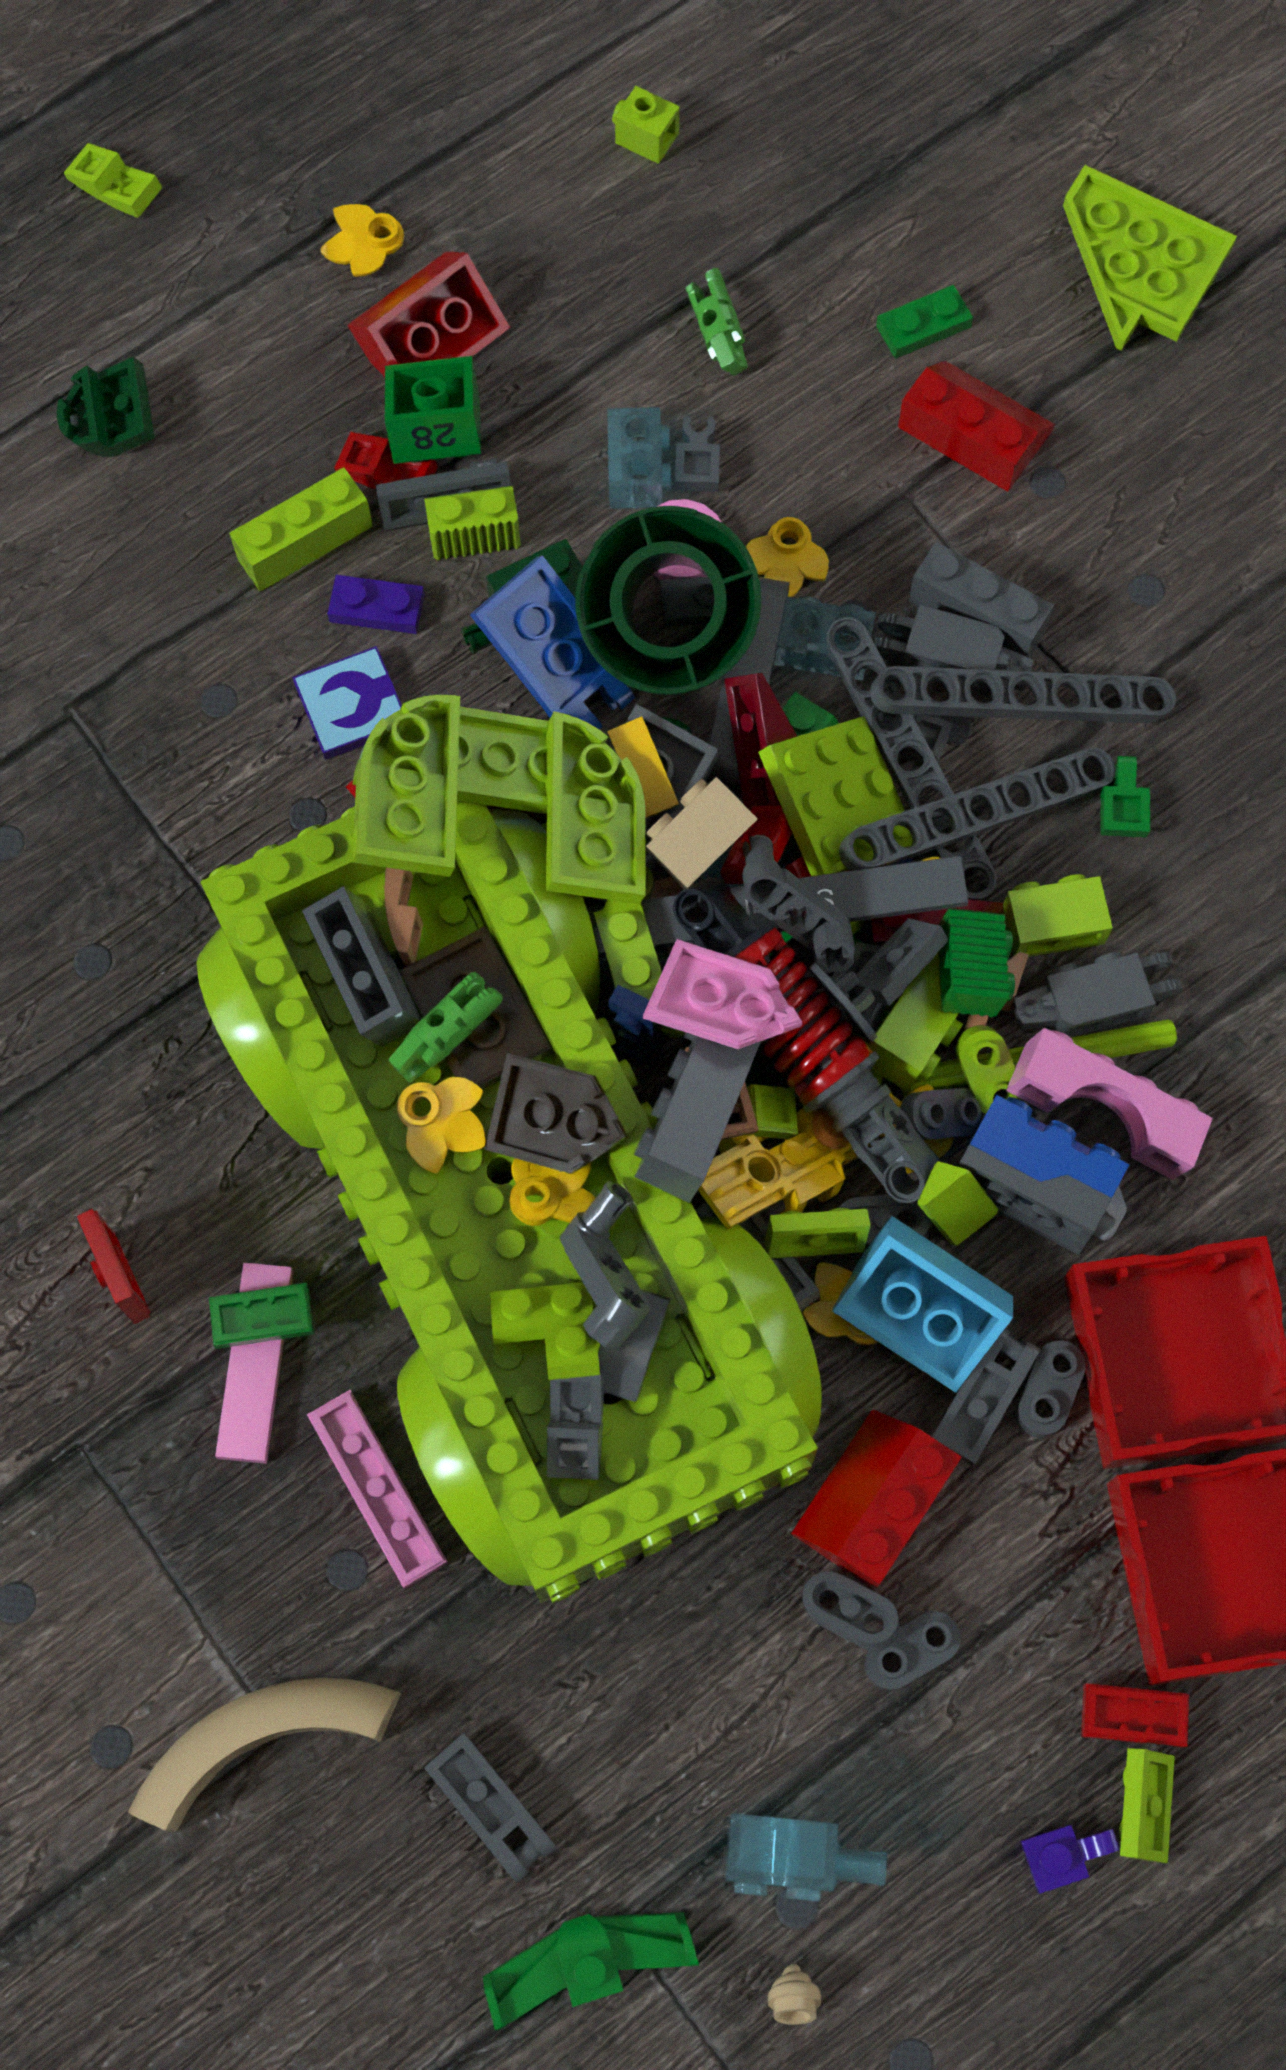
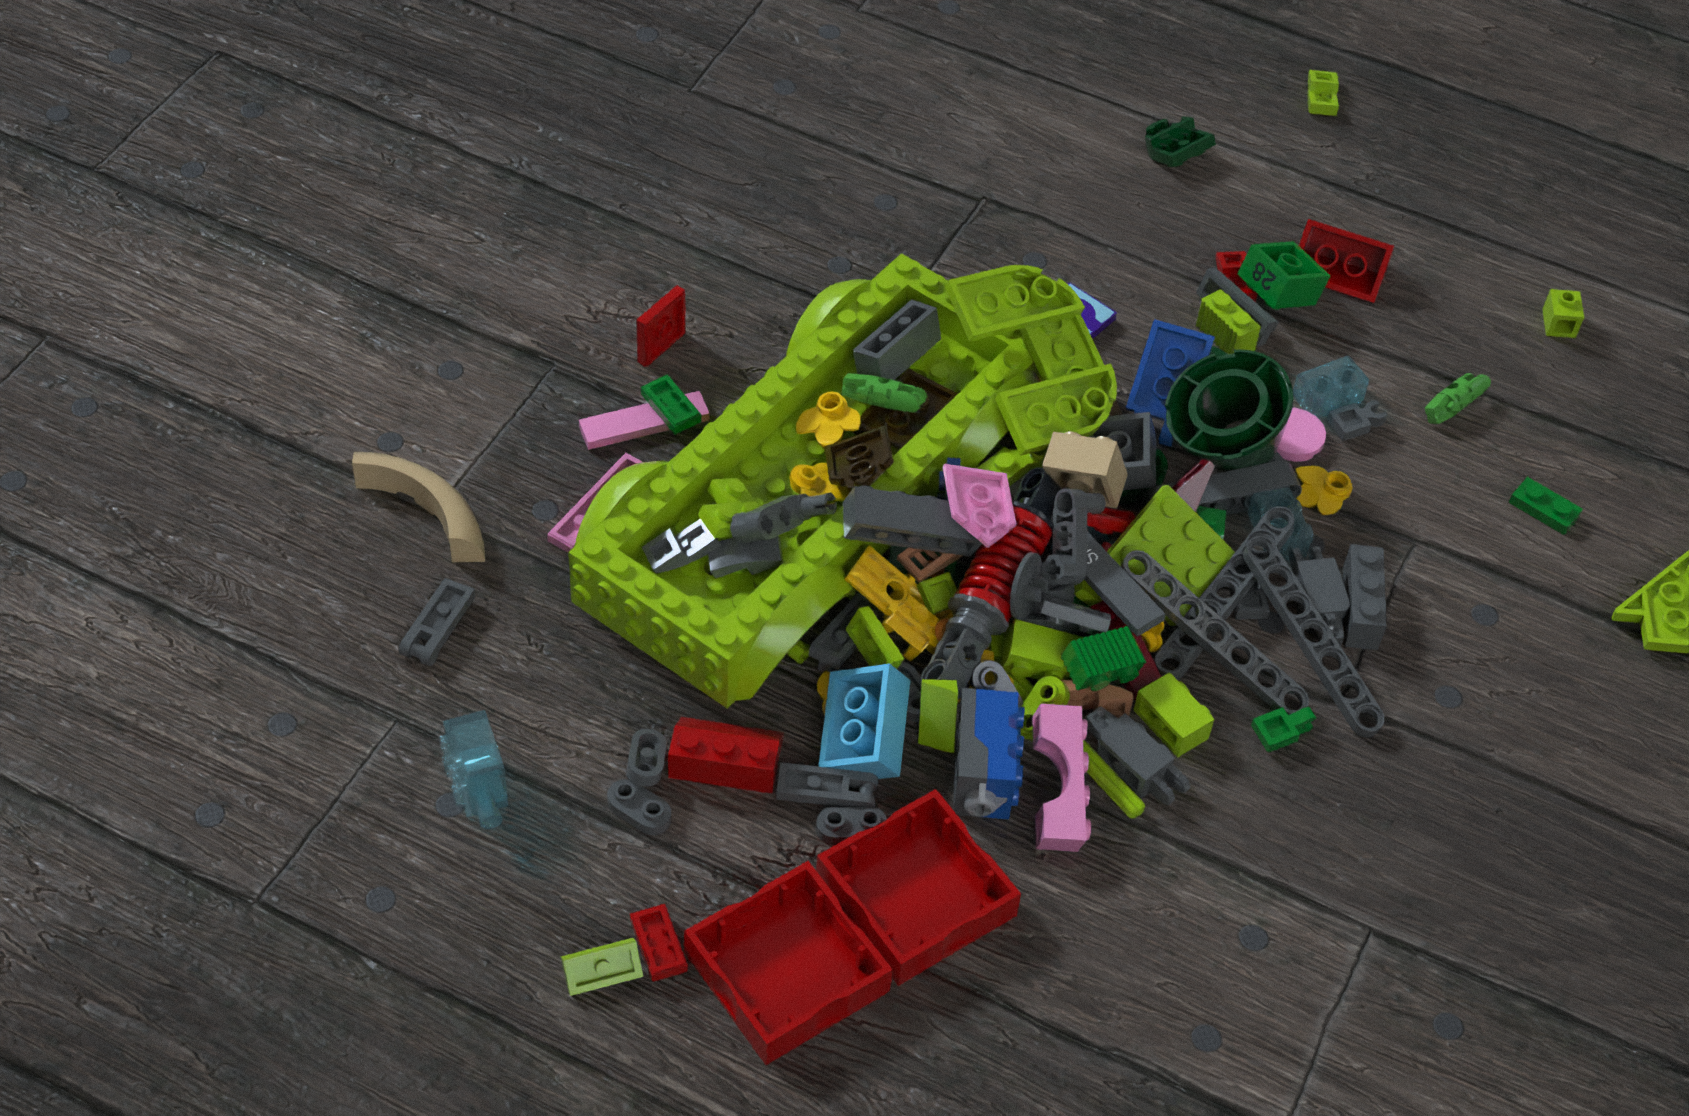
camera: 60 degrees right, 20 degrees down
lime brick [229,467,373,592] -> none
yellow plate [320,204,404,277] -> none
dark purple plate [327,575,425,634] -> none
nougat slope [384,868,423,967] -> none
green plate [483,1912,700,2031] -> none
yellow piece [607,716,679,819] -> none
tan plate [768,1964,821,2025] -> none
red slope [898,361,1055,492] -> none
dark purple plate [1020,1825,1120,1894] -> none

